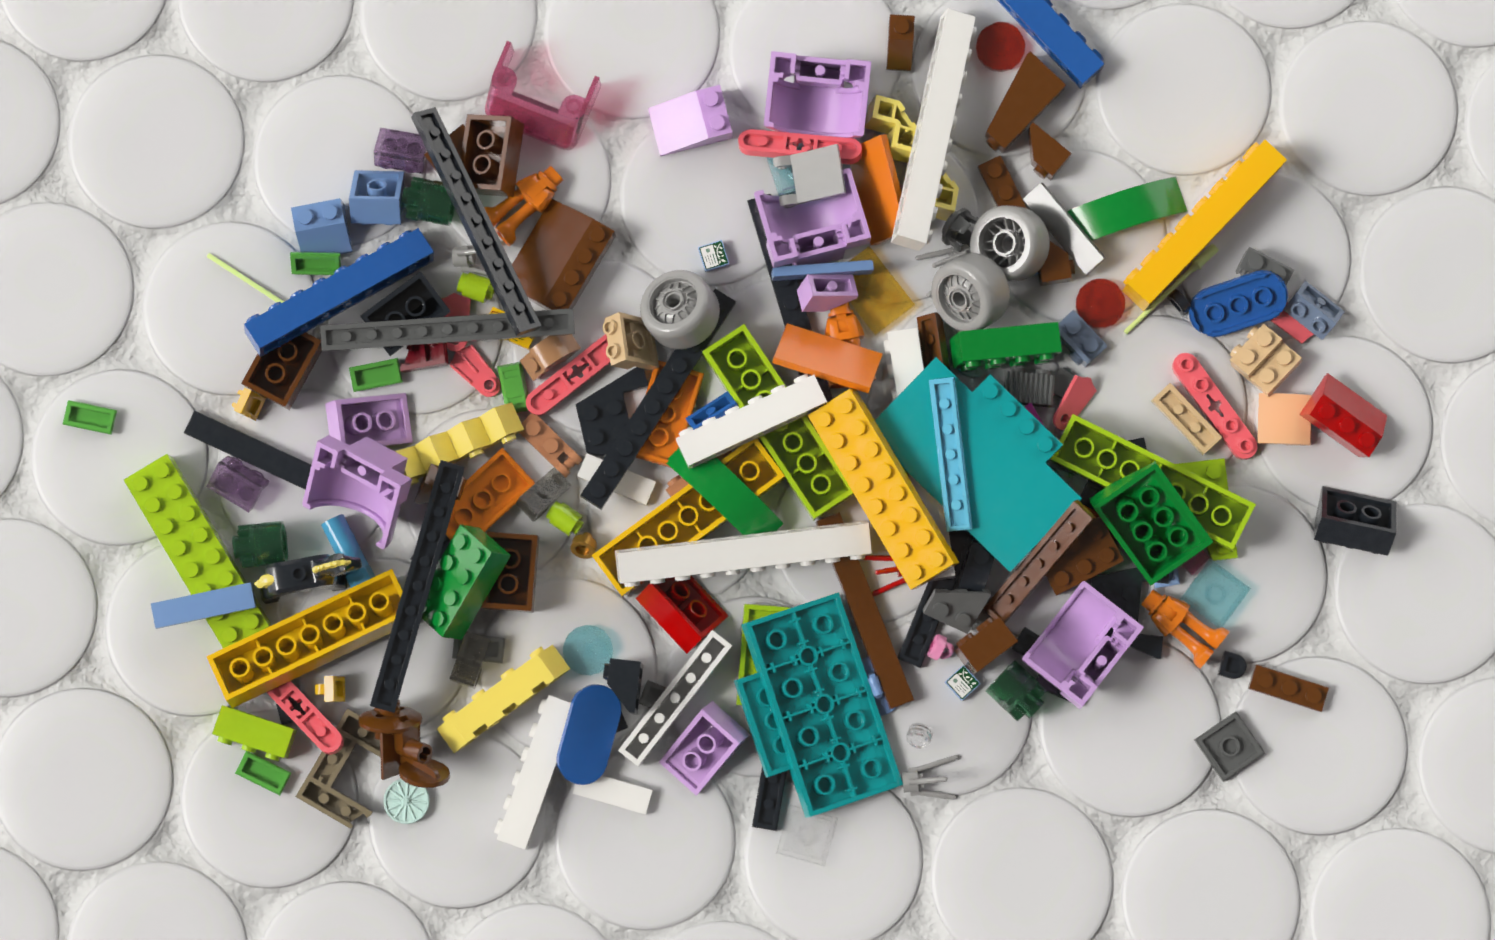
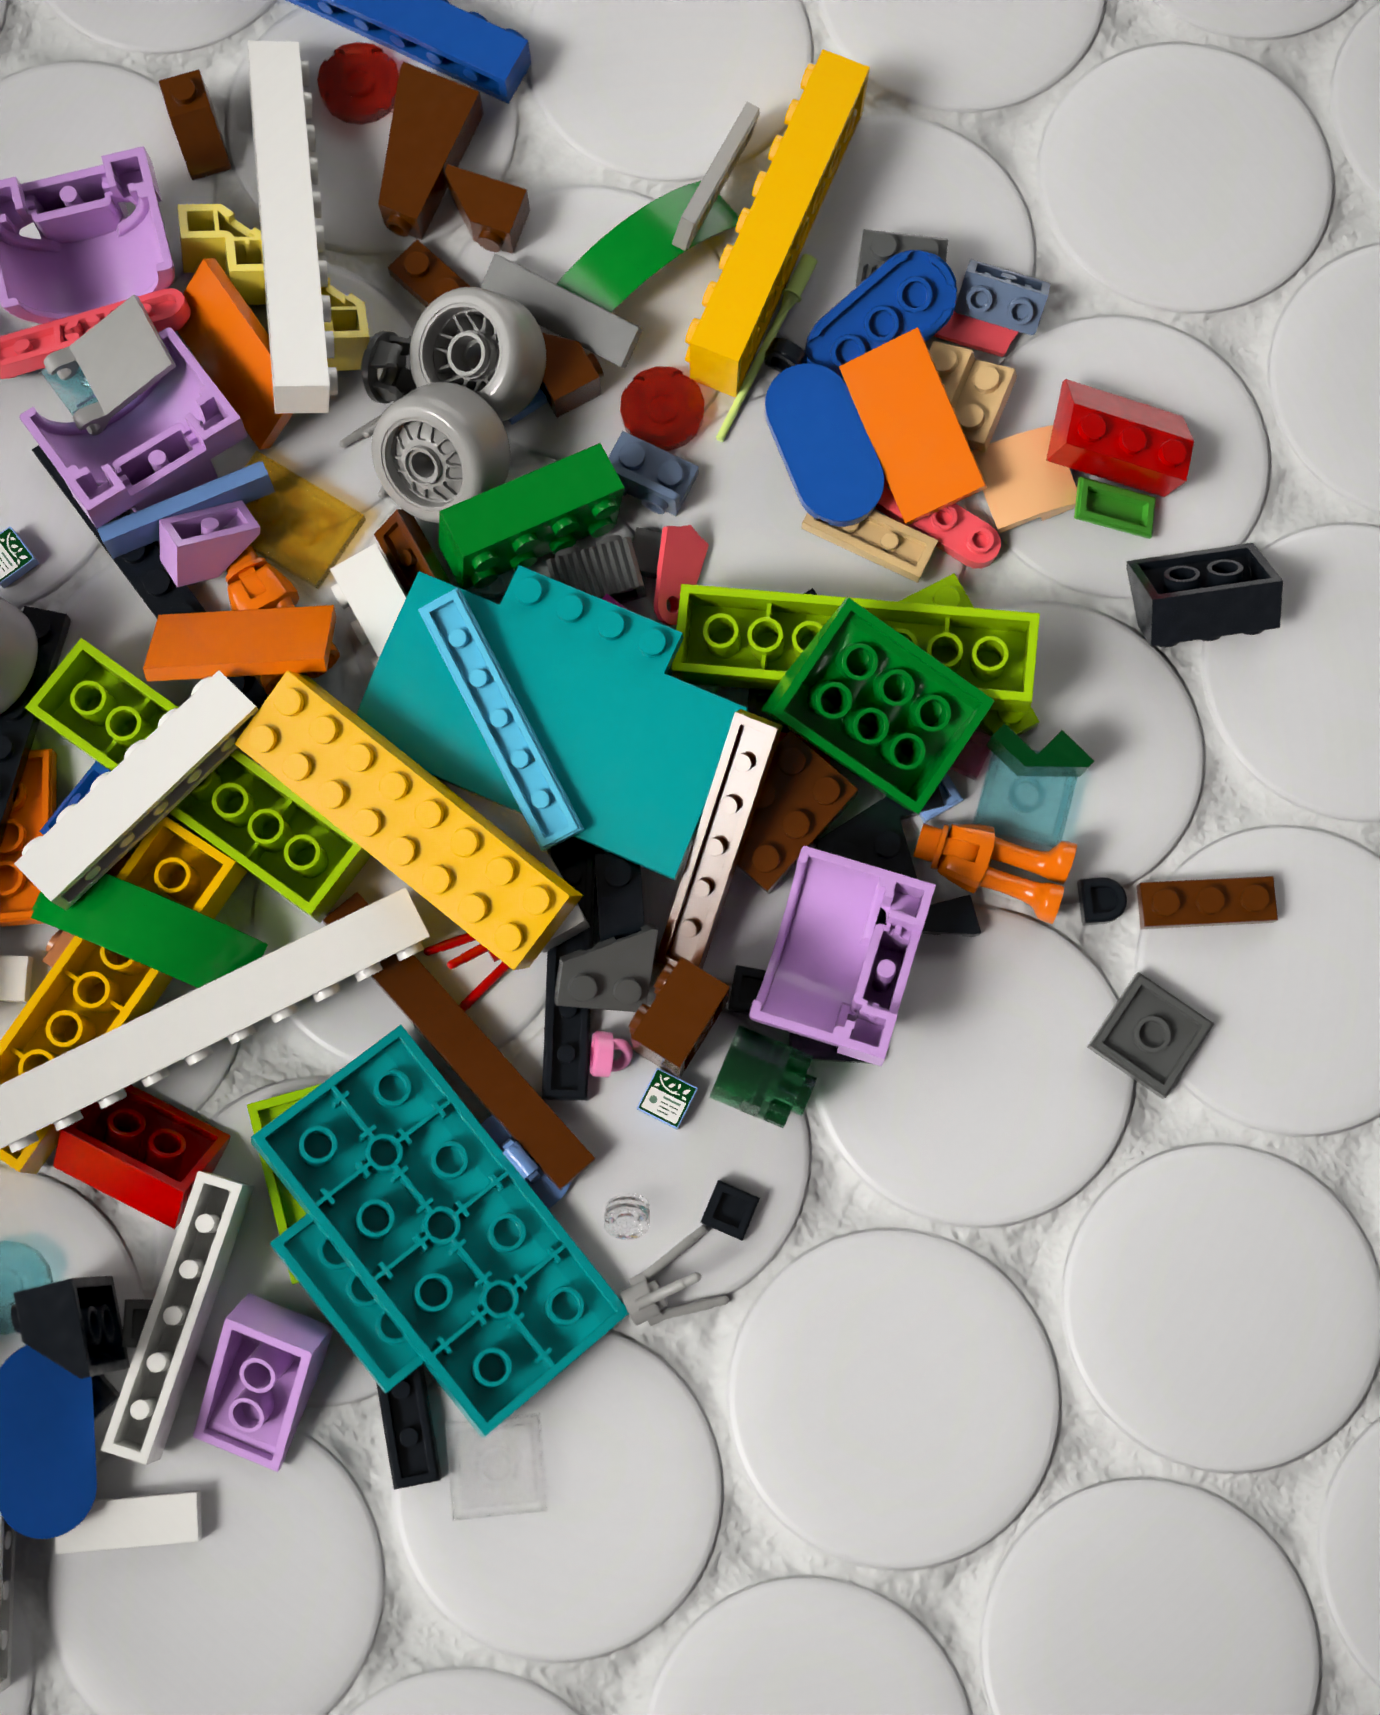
camera: 25 degrees left, 5 degrees down
none -> light grey tile [672,102,760,251]
none -> black tile [700,1180,760,1241]
none -> blue tile [765,363,884,527]
none -> orange tile [839,327,987,525]
none -> dark green slope [986,723,1094,777]
none -> bright green tile [1074,476,1156,539]

